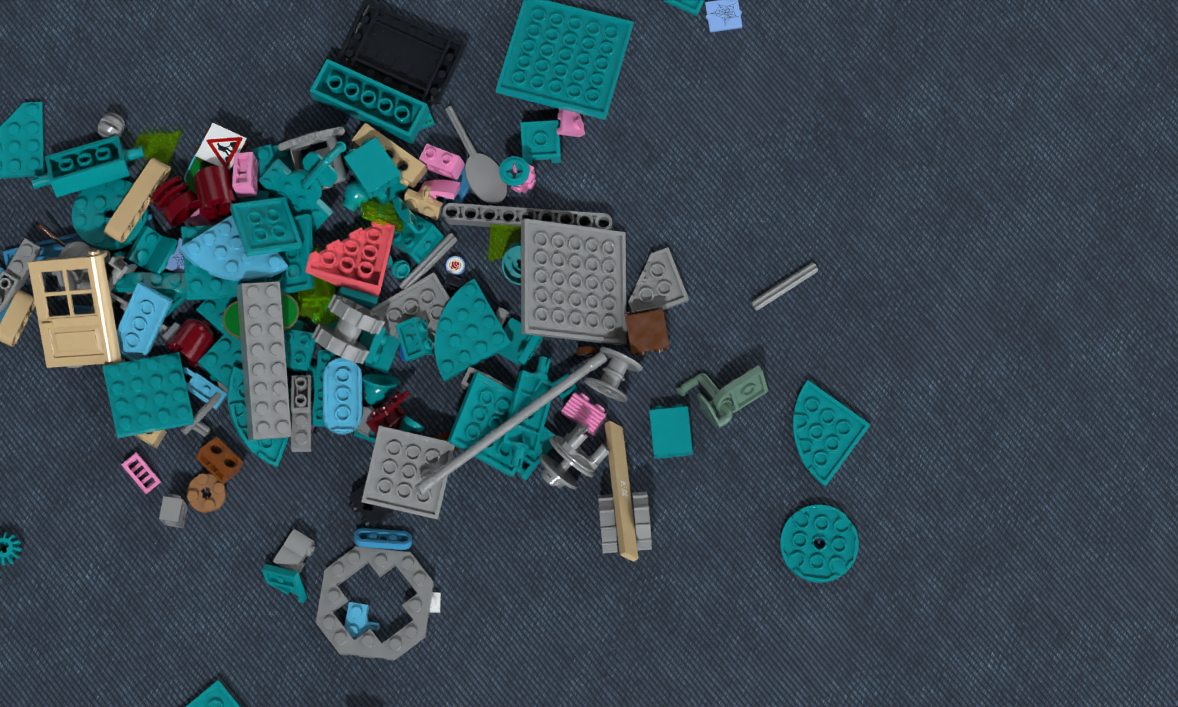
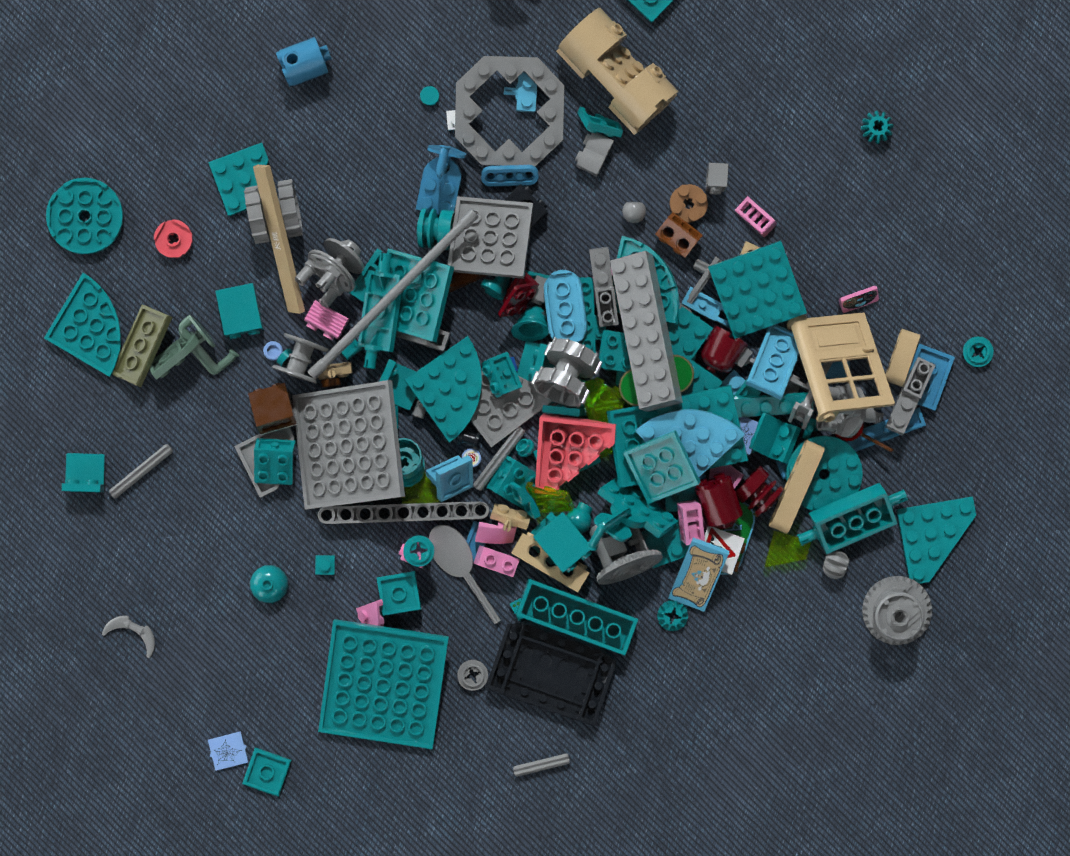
camera: 175 degrees right, 10 degrees up
none -> teal bracket [62,453,105,492]
none -> light grey piece [102,616,155,658]
none -> olive tile [112,304,173,387]
none -> coral plate [154,220,193,258]
none -> teal plate [208,142,269,216]
none -> teal cylinder [250,565,289,603]
none -> teal bracket [254,438,295,485]
none -> light blue tile [263,341,283,361]
none -> dark azure cylinder [276,37,332,87]
none -> teal tile [277,348,293,367]
none -> teal plate [315,555,335,575]
none -> tan plate [318,362,352,380]
none -> dark azure plate [416,145,467,215]
none -> teal wheel [417,208,455,251]
none -> teal tile [420,86,439,106]
none -> medium azure bracket [426,455,473,502]
none -> light grey gear [457,660,488,691]
none -> tan cylinder [556,8,679,135]
none -> light grey piece [622,202,646,223]
none -> teal gear [657,600,688,631]
none -> tile [668,537,729,612]
none -> medium azure plate [721,370,745,395]
none -> slope [838,286,879,313]
none -> light grey piece [862,576,932,645]

